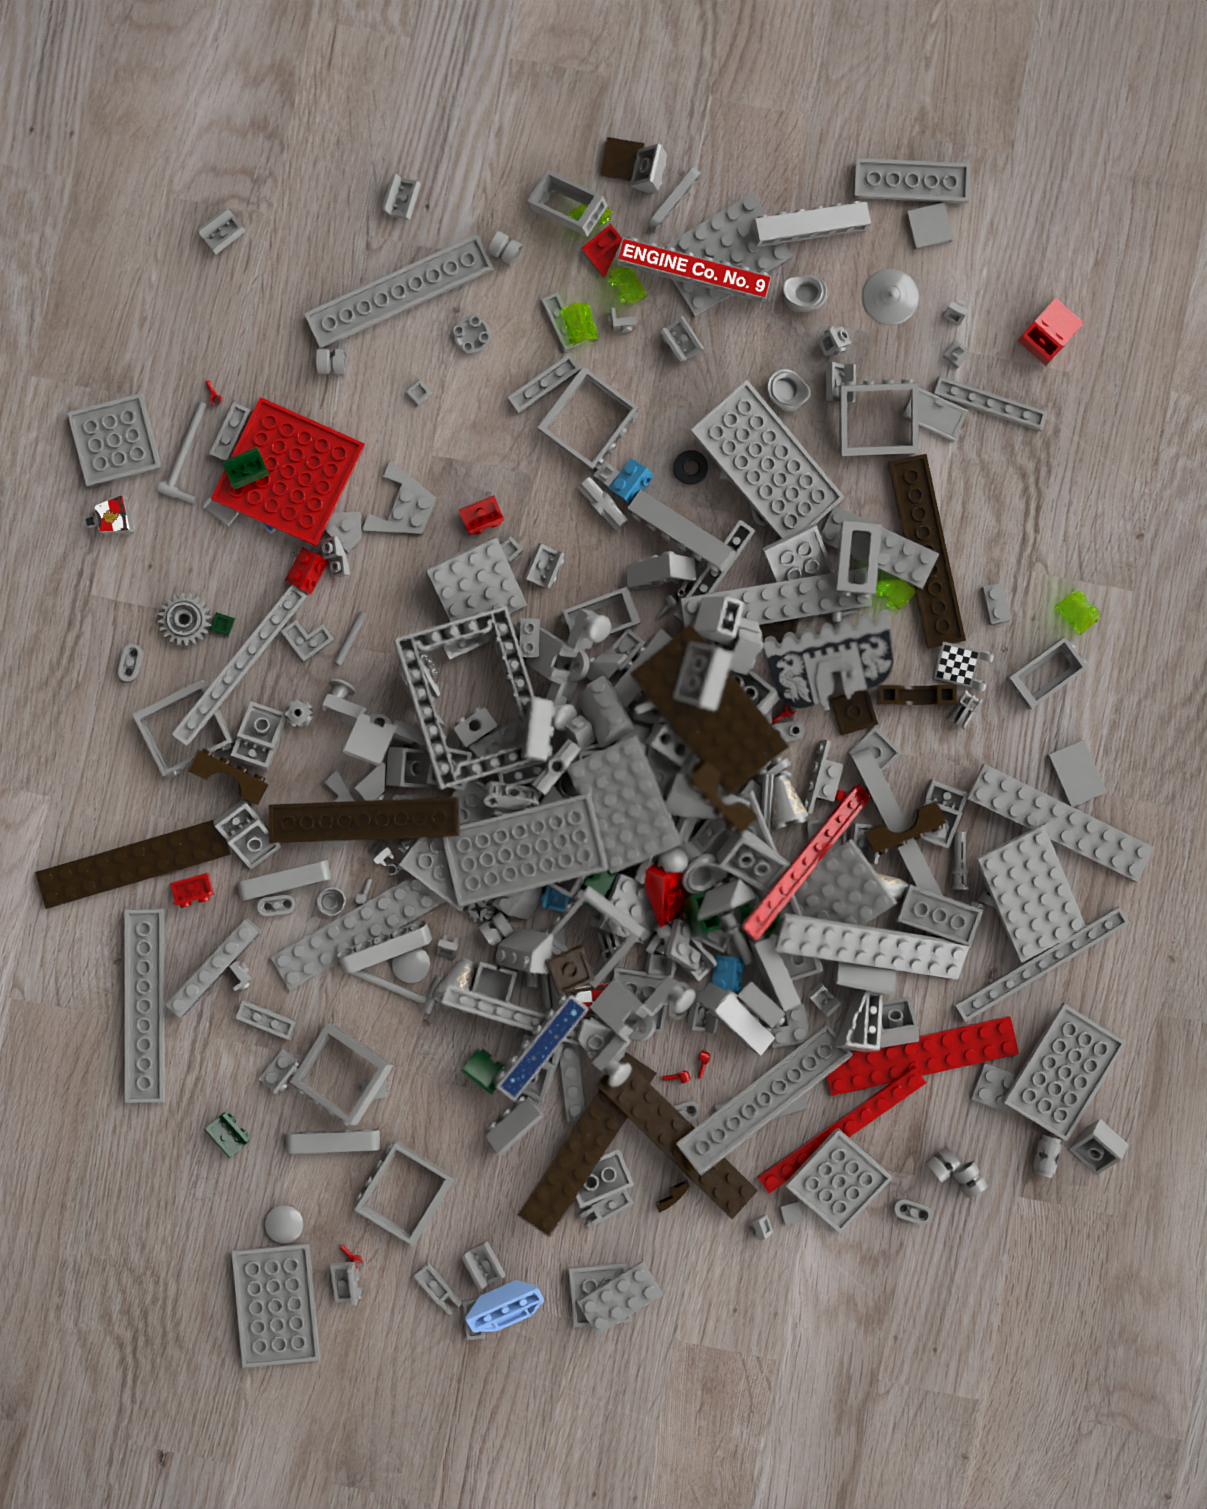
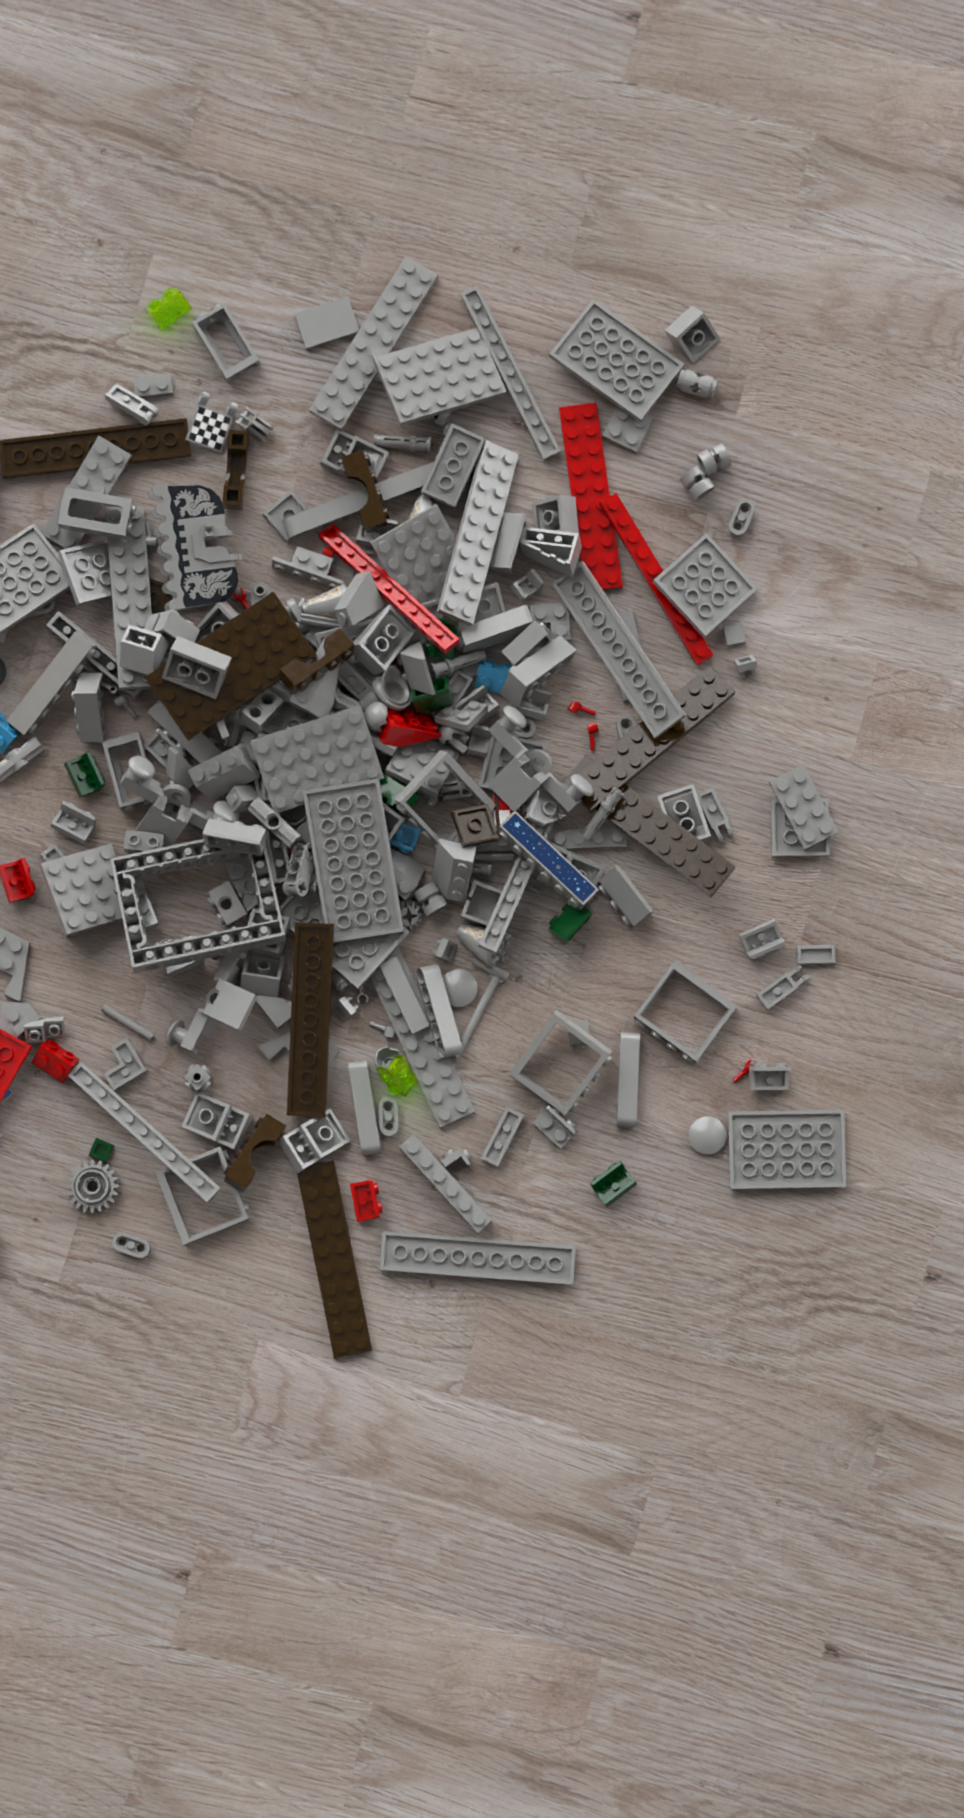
camera: 90 degrees left, 5 degrees down
light blue wedge [465,1280,544,1333] -> none
dark brown slope [656,1180,690,1213] -> none
dark brown tile [830,689,878,736] -> none
clear neon green slope [875,579,916,611] -> none
none -> dark green bracket [64,751,105,798]
none -> light grey plate [105,383,159,426]
none -> light grey slope [334,571,384,627]
none -> clear neon green bracket [377,1054,418,1097]
none -> light grey tile [380,957,430,1034]
none -> light grey pin [581,787,624,840]

